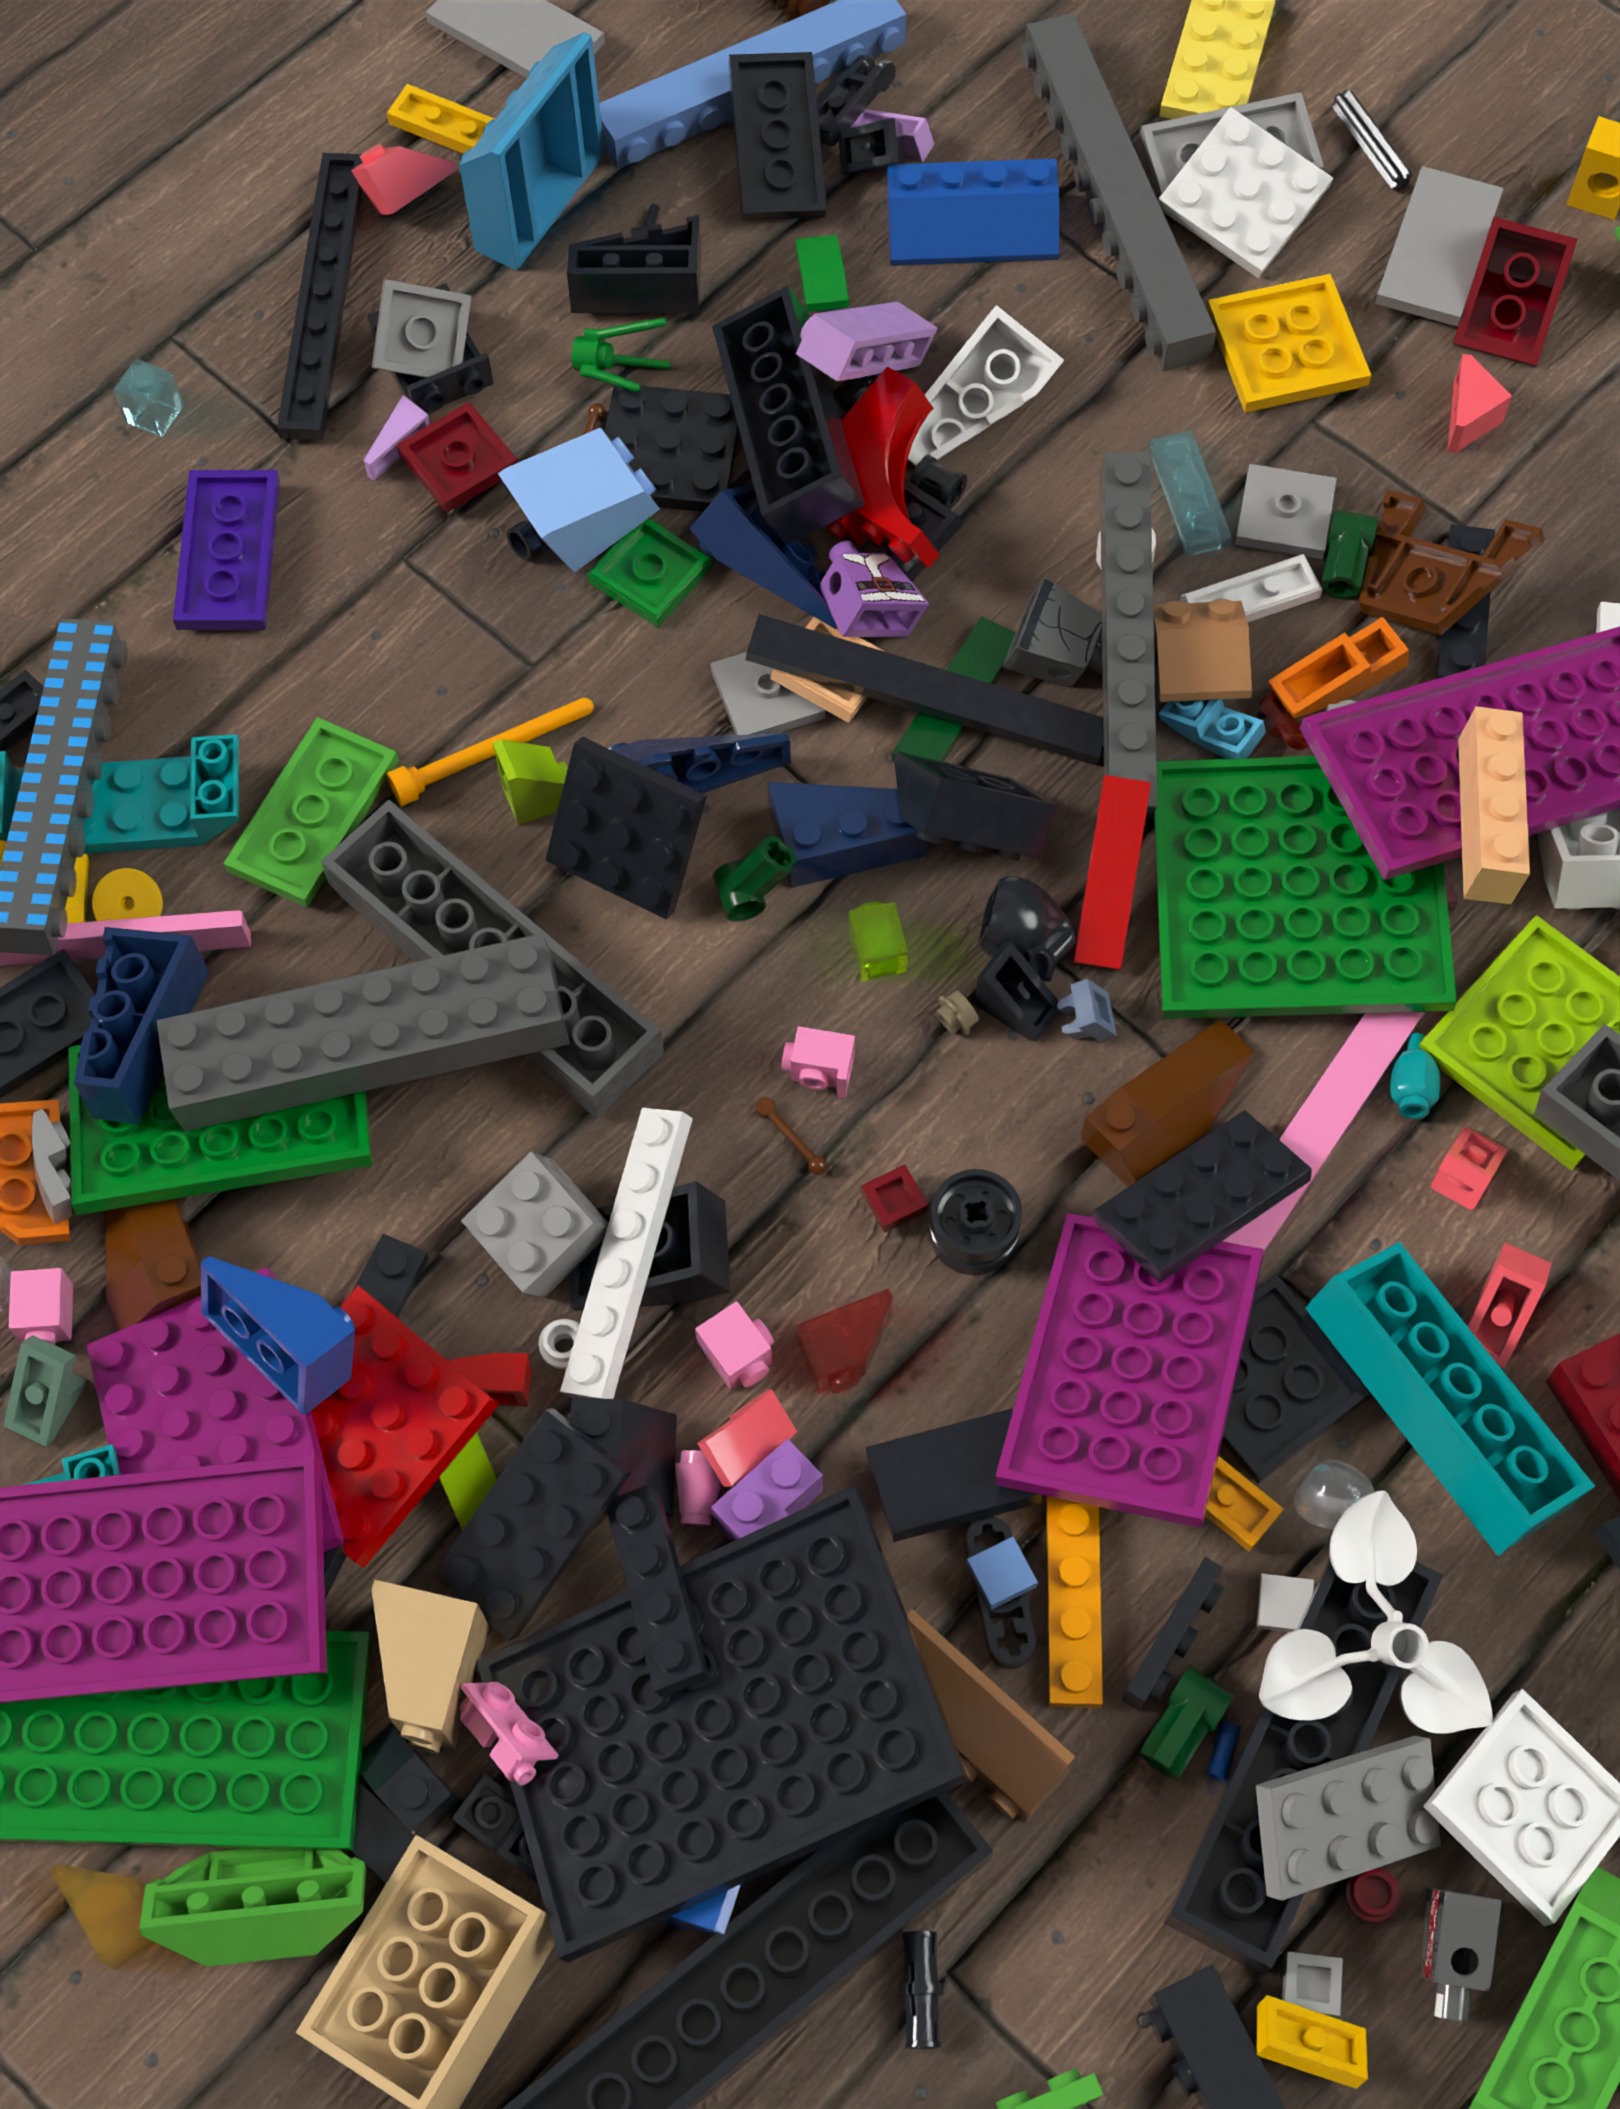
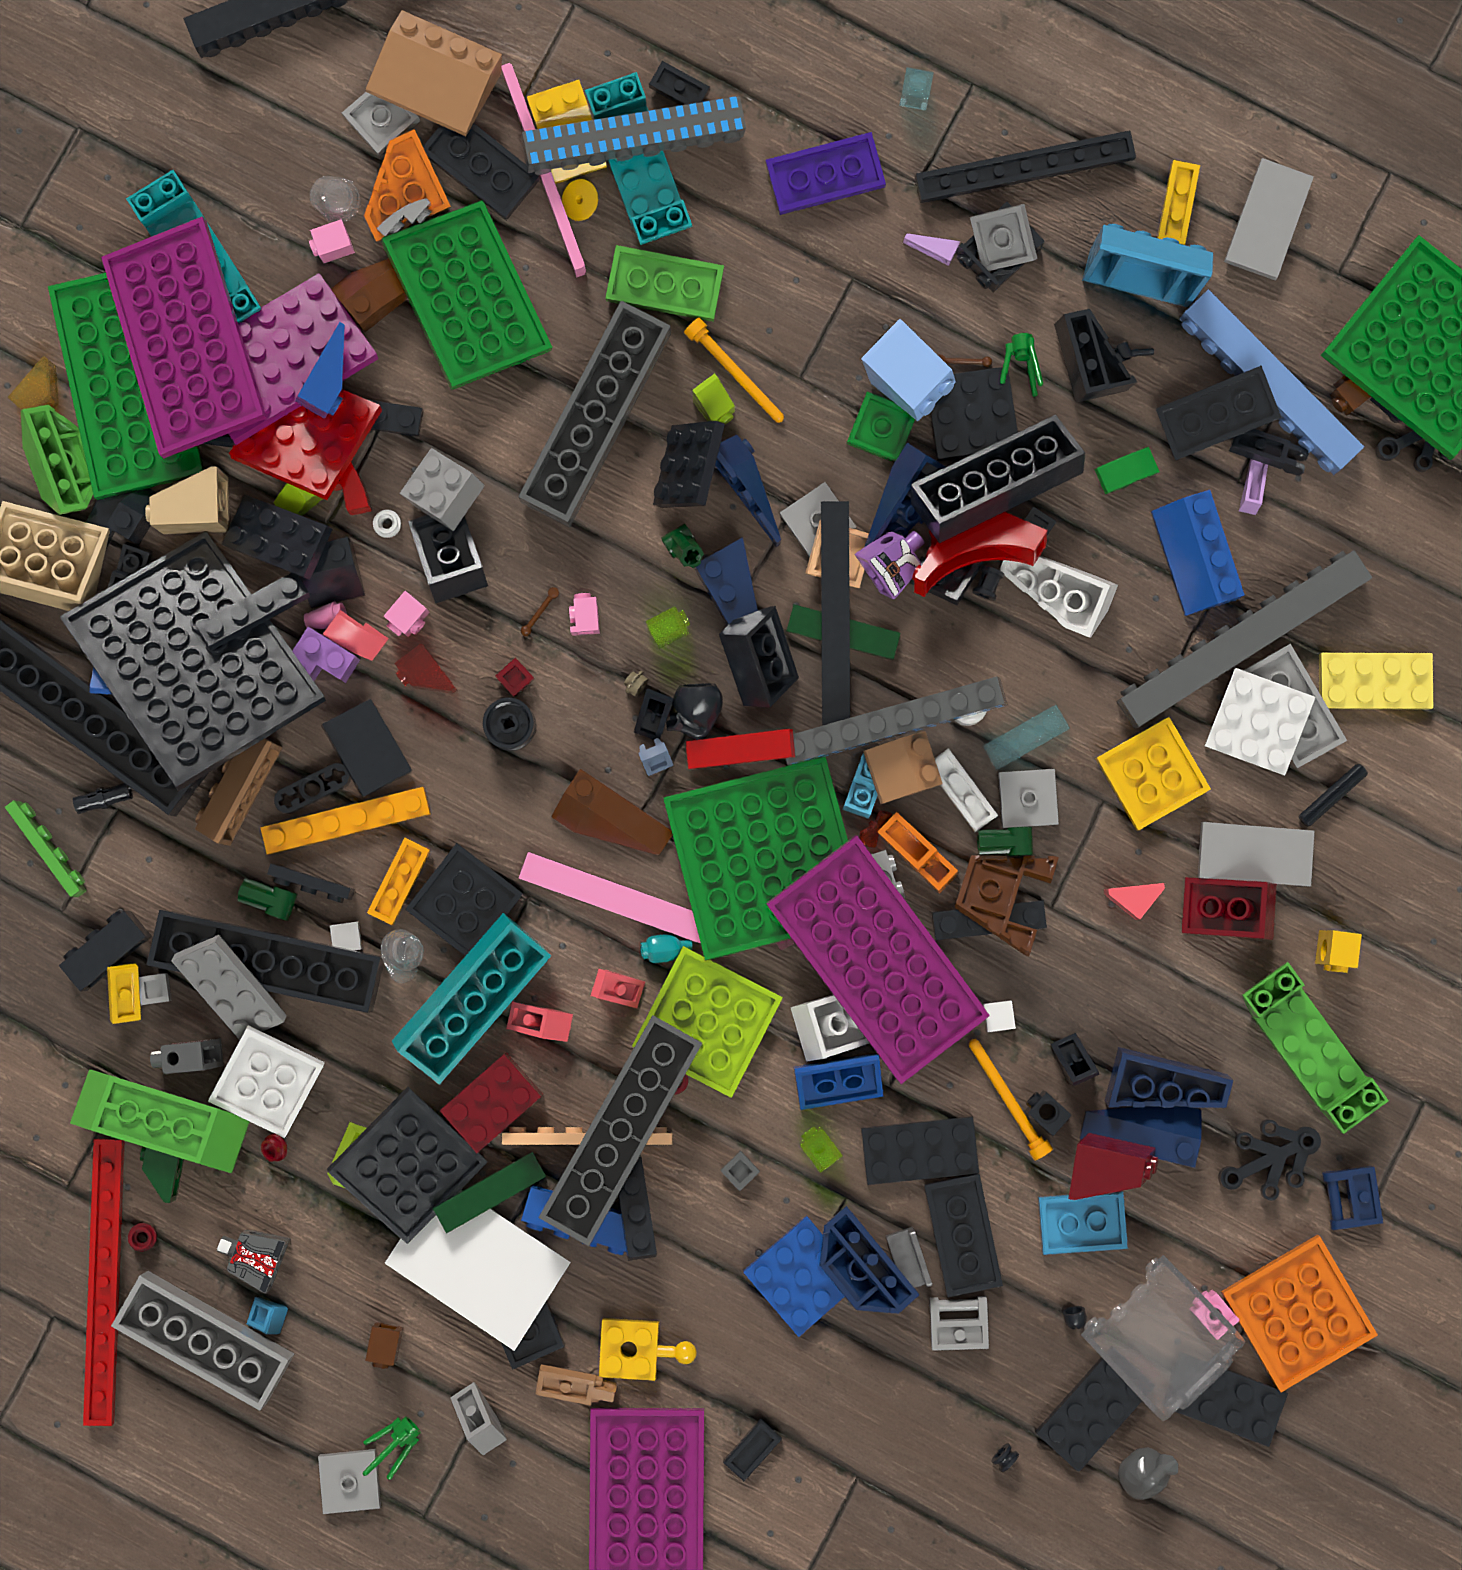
camera: 70 degrees right, 20 degrees up
sand green slope [3,1335,86,1447] -> none
dark blue wedge [74,927,209,1124] -> none
dark grey brick [157,933,570,1132] -> none
coral slope [351,144,458,215] -> none
dark red plate [396,402,518,514] -> none
bright pink hinge [459,1682,559,1785] -> none
white plate [560,1108,692,1399] -> none
lavender brick [796,302,938,382] -> none
black slope [838,118,906,174] -> none
medium blue tile [966,1537,1038,1610] -> none
magenta plate [995,1213,1263,1528] -> none
dark grey torso [1002,577,1103,687] -> none
black plate [1095,1110,1312,1283] -> none
blue piece [1207,1708,1241,1794] -> none
white plant [1259,1491,1493,1734] -> none
dark red plate [1345,1867,1400,1923] -> none
light nougat brick [1458,707,1530,904] -> none

